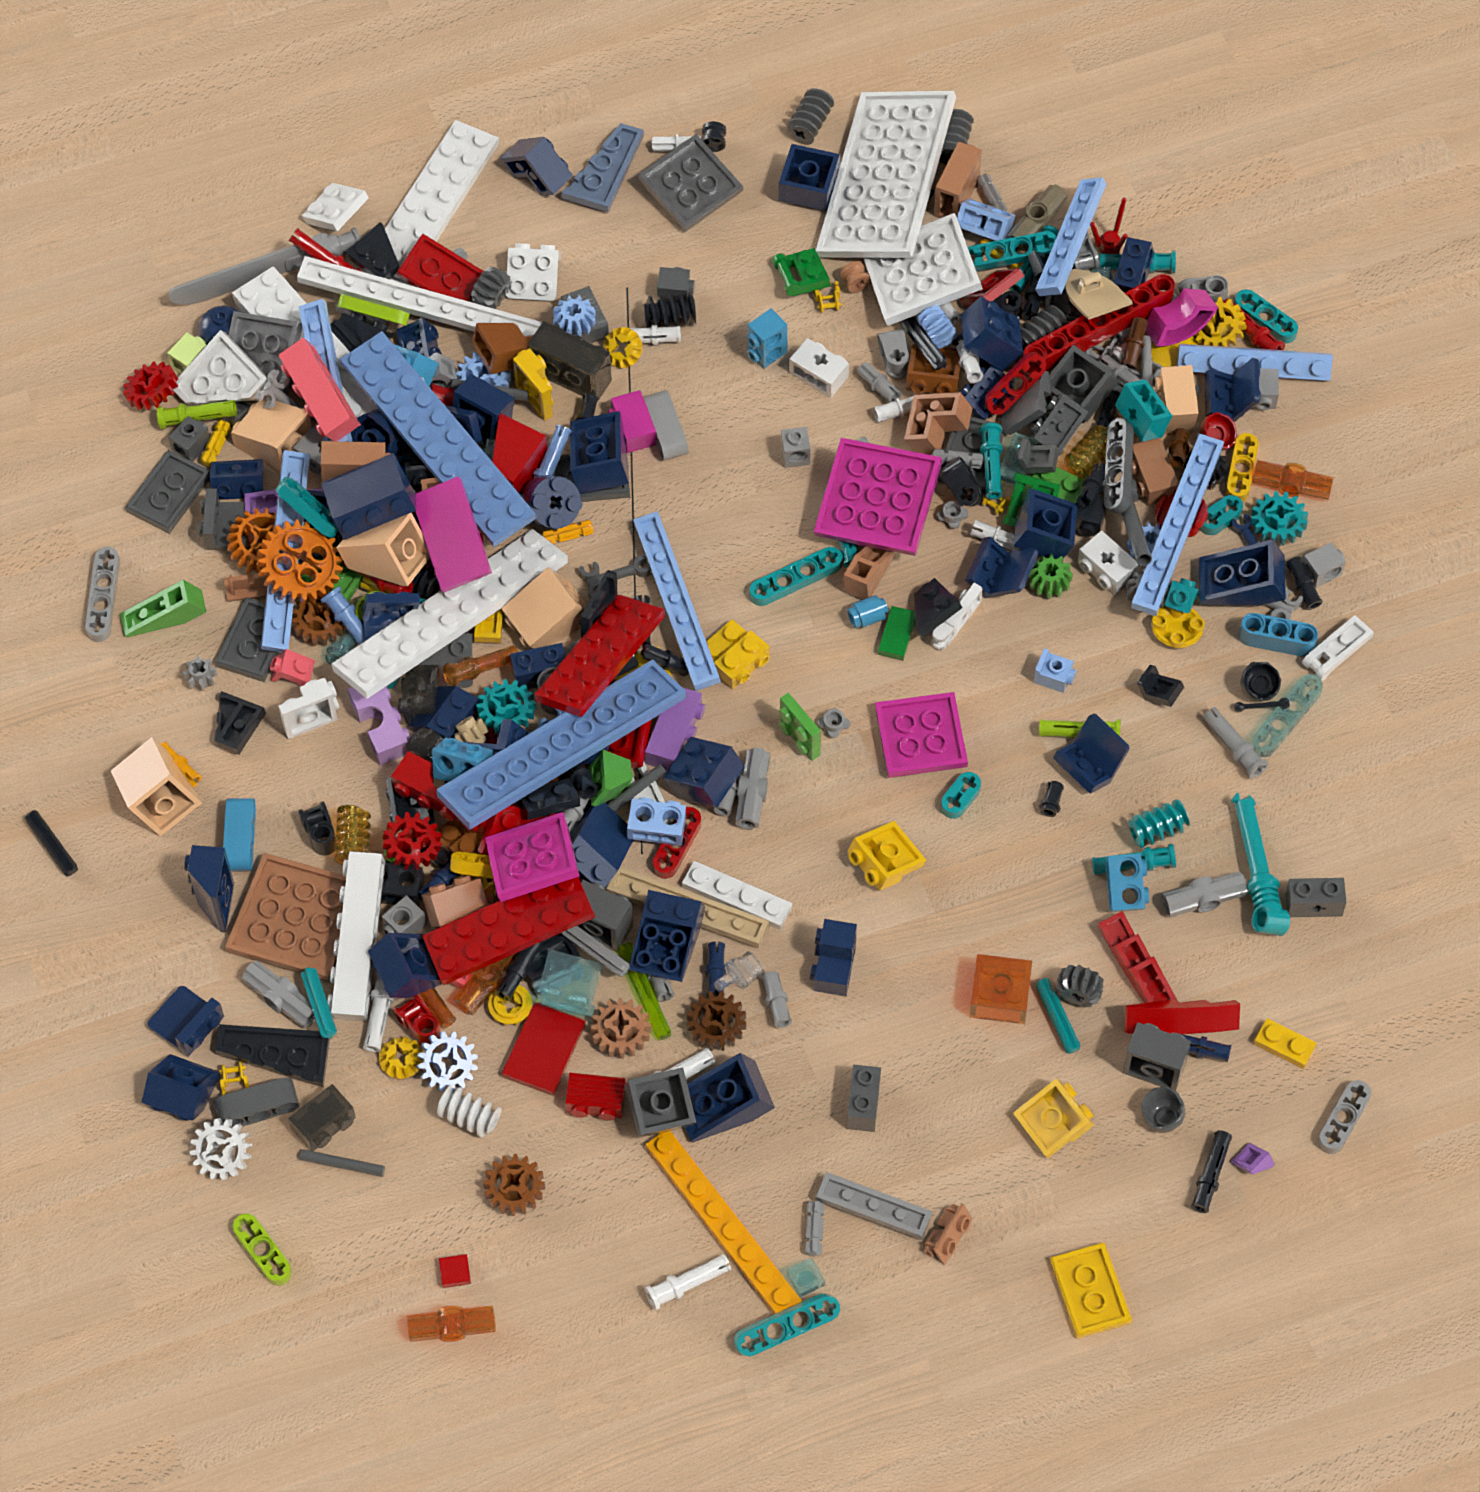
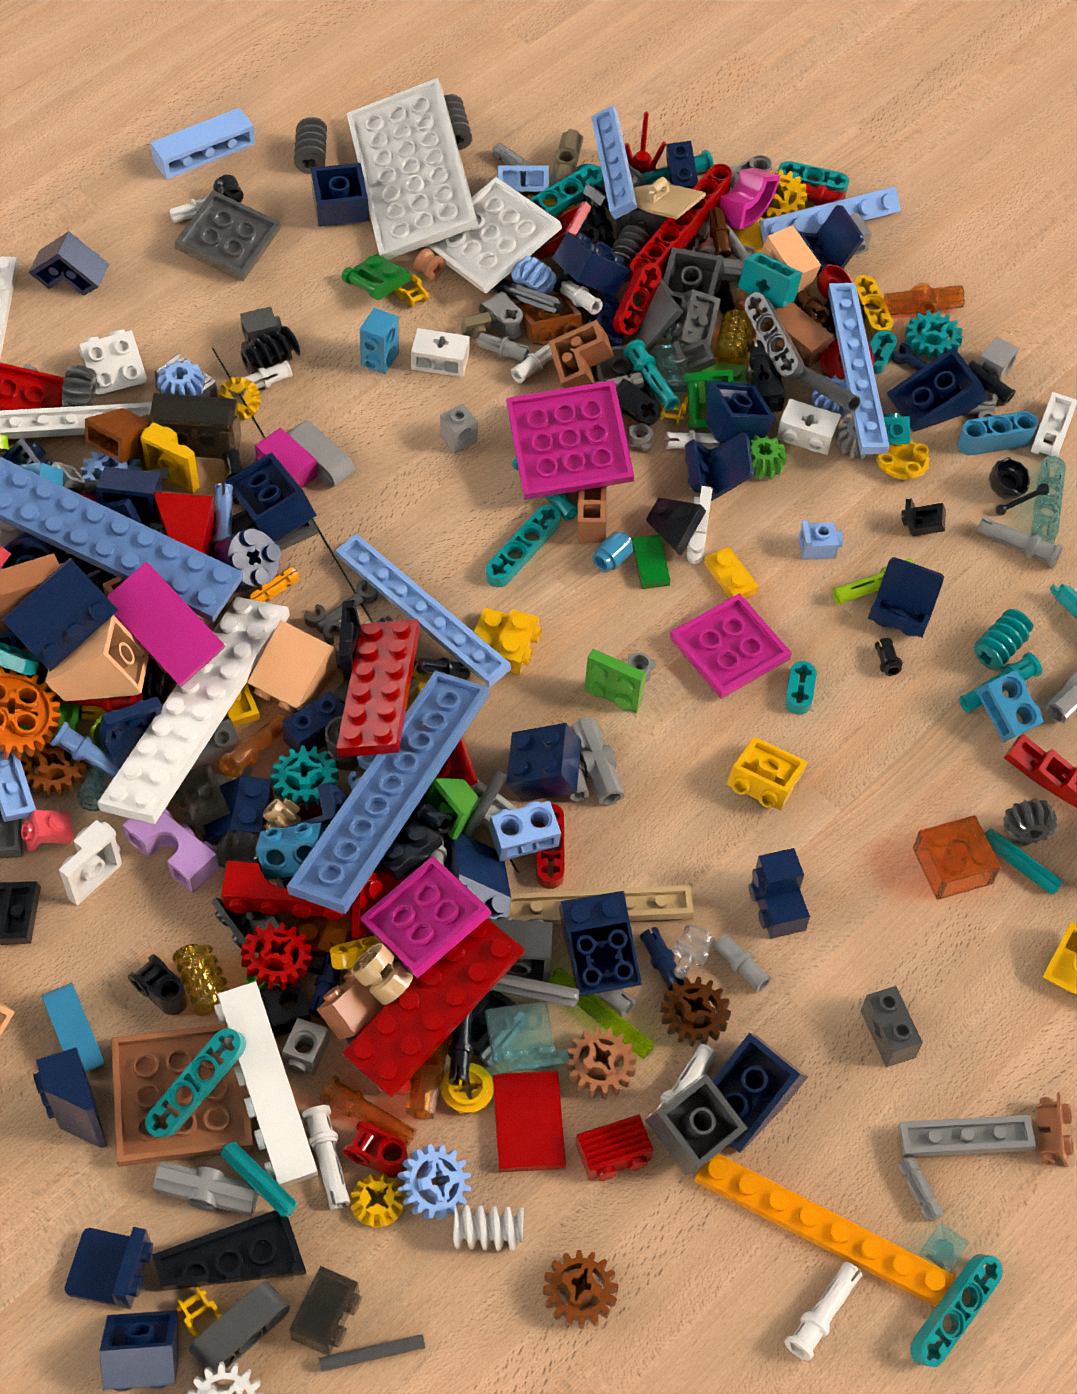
camera: 30 degrees left, 5 degrees down
dark blue slope [368,932,442,998] -> none
sand blue wing [561,123,644,212] -> none
medium lavender brick [645,687,706,771] -> none
white plate [682,861,792,930] -> none
nougat brick [934,142,982,218] -> none
none -> teal beam [145,1028,246,1138]
none -> light blue brick [150,108,255,180]
none -> tan wheel [351,942,413,1005]
none -> dark tan plate [461,312,492,338]
none -> yellow plate [704,546,759,599]

